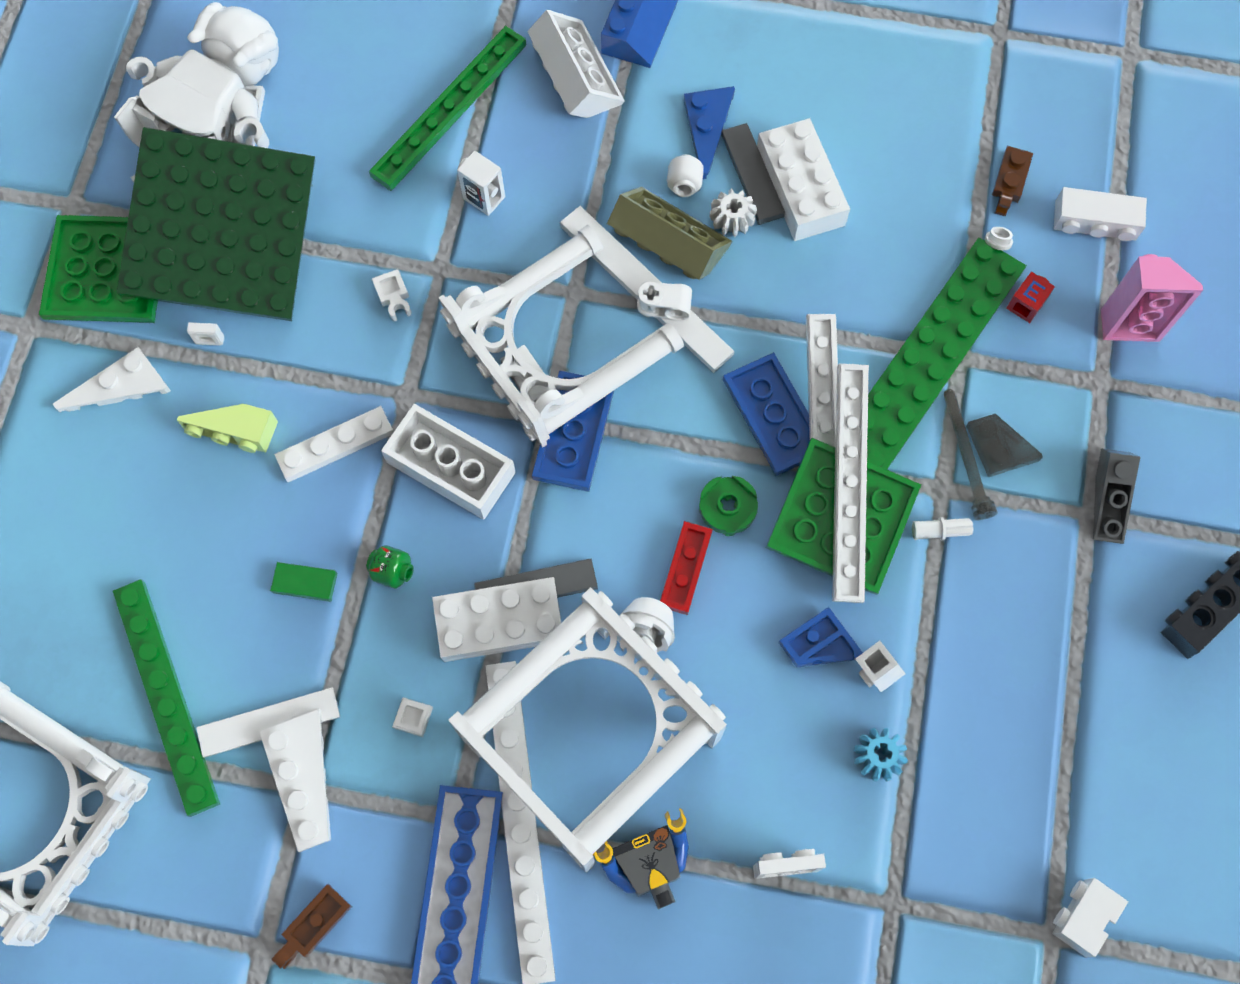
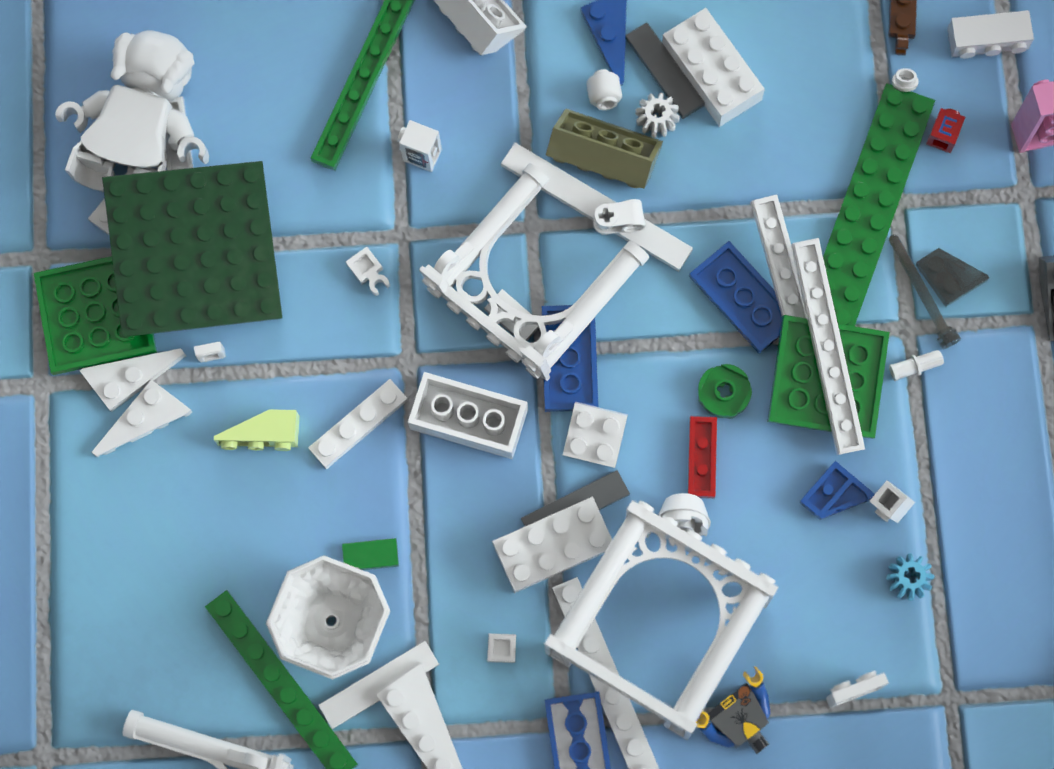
camera: 10 degrees left, 5 degrees up
green head [366,545,414,589] -> none
none -> white wing [80,348,186,412]
none -> white rock [266,555,390,679]
none -> white plate [563,402,628,468]

